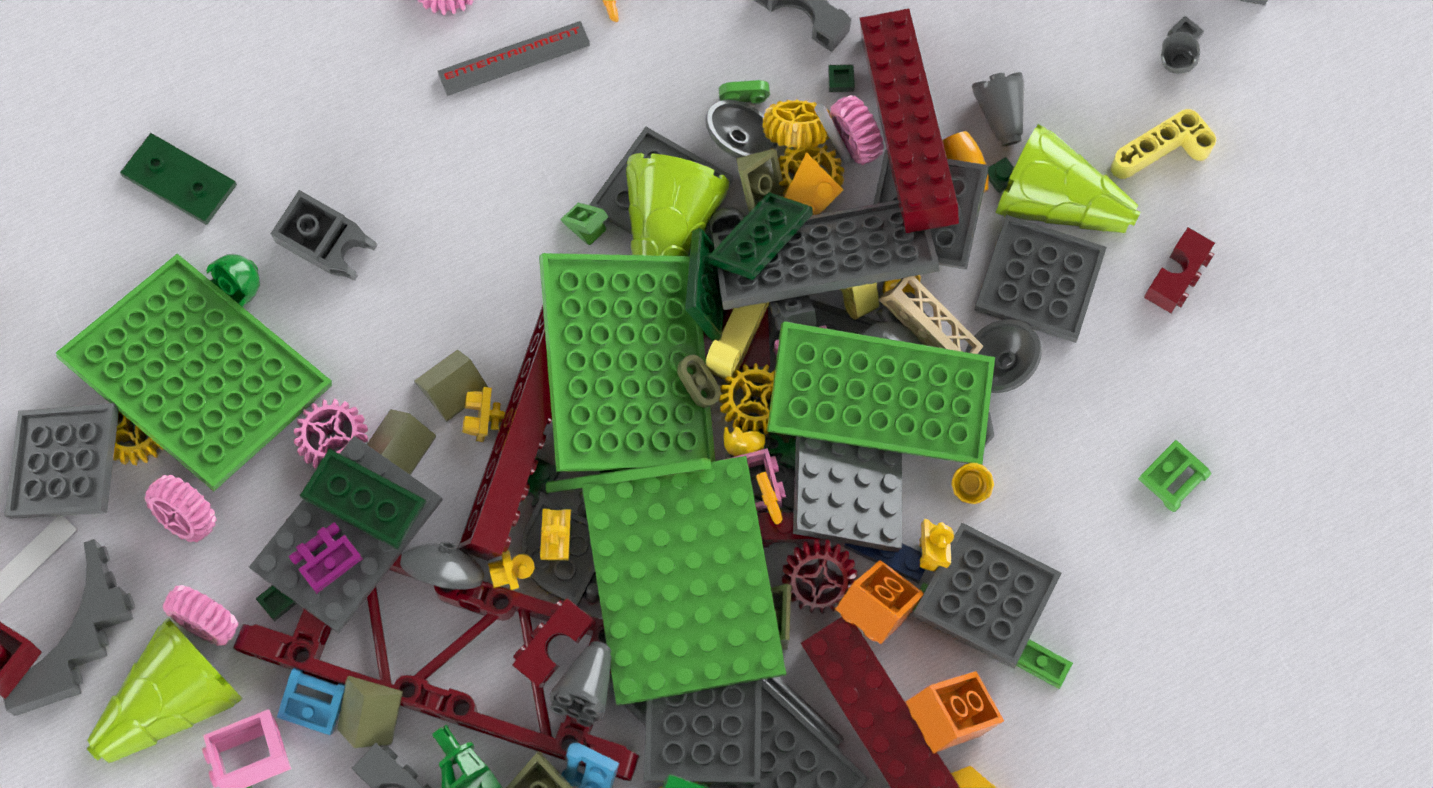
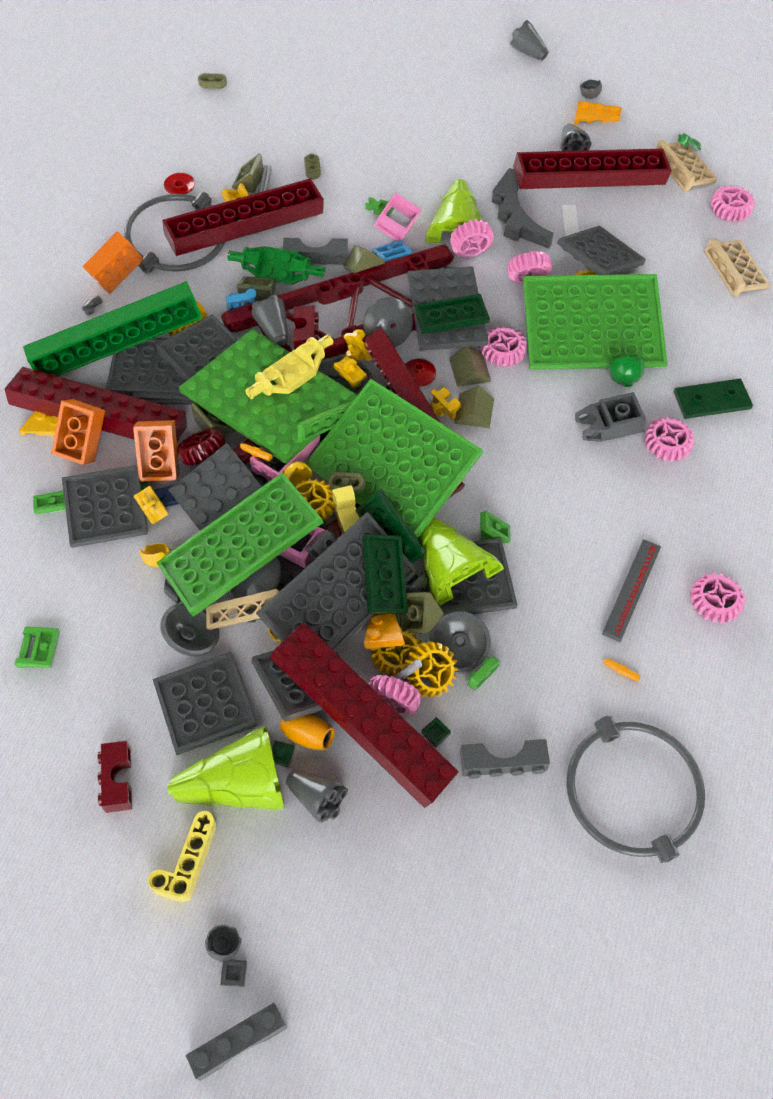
camera: 140 degrees right, 10 degrees down
magenta plate [288,522,363,593] -> none
none -> light yellow plate [245,334,333,399]
none -> red dish [405,359,436,387]
none -> bright pink gear [644,416,694,462]

